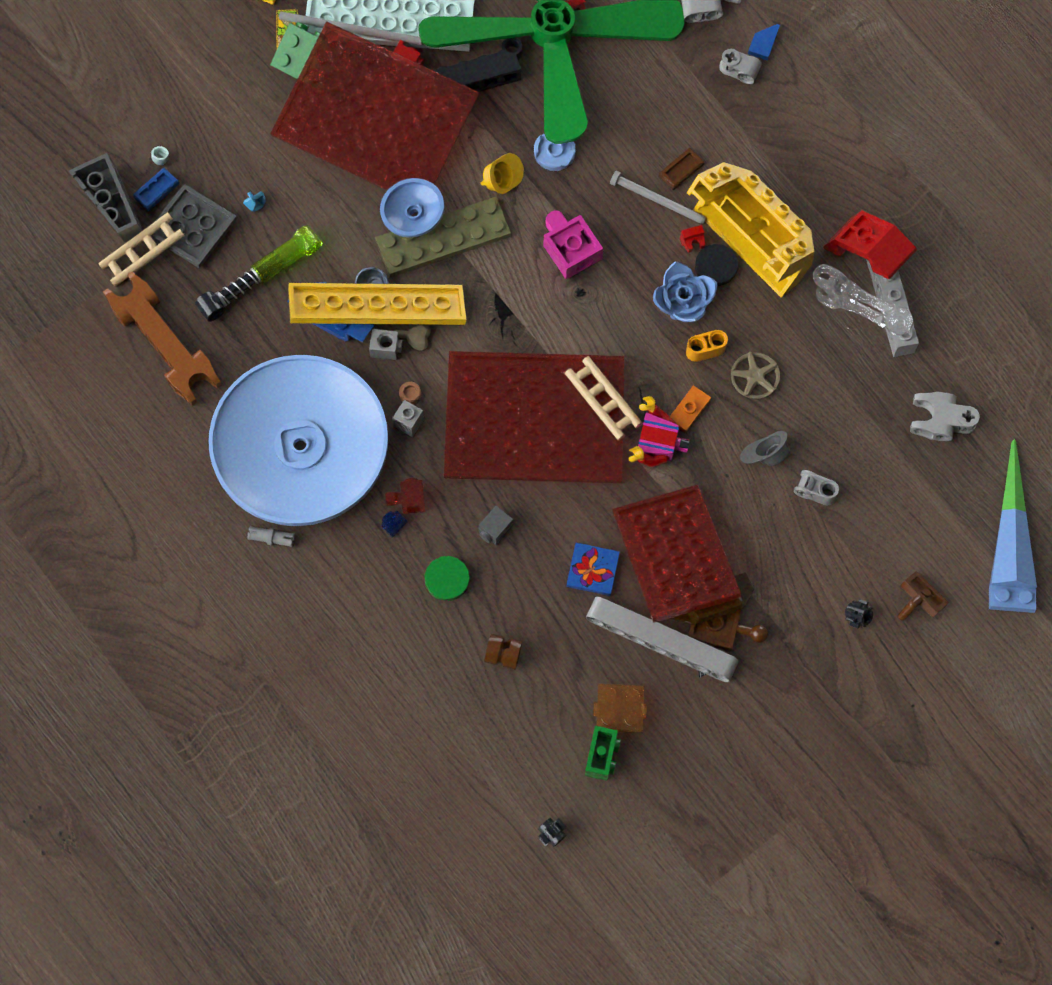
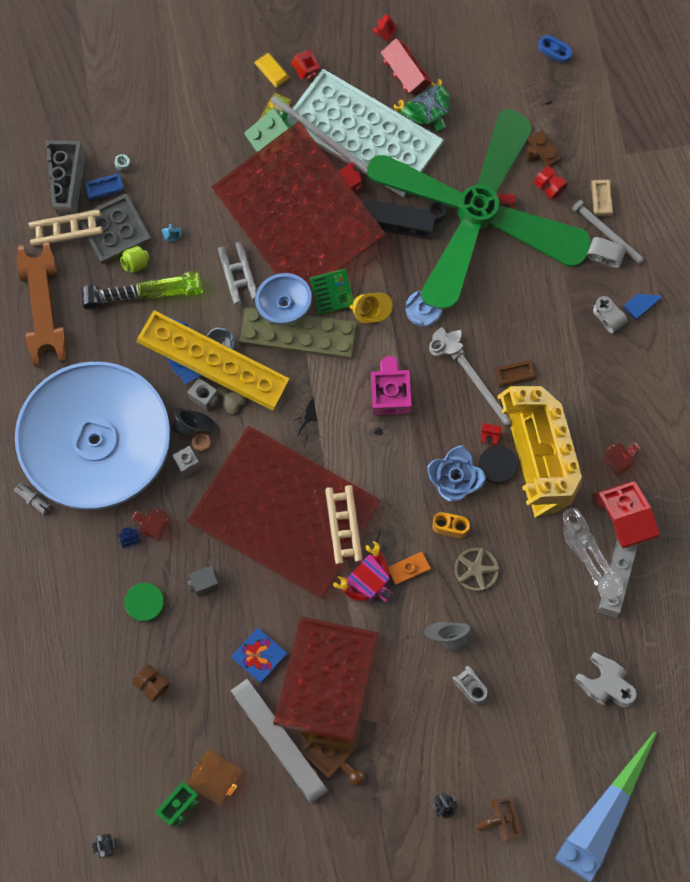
camera: 30 degrees right, 0 degrees up
none -> lime head [120,246,150,273]
none -> black piece [172,408,215,437]
none -> light grey piece [218,241,257,307]
none -> green tile [309,269,354,314]
none -> light grey plate [429,327,463,357]
none -> clear red brick [603,442,640,477]

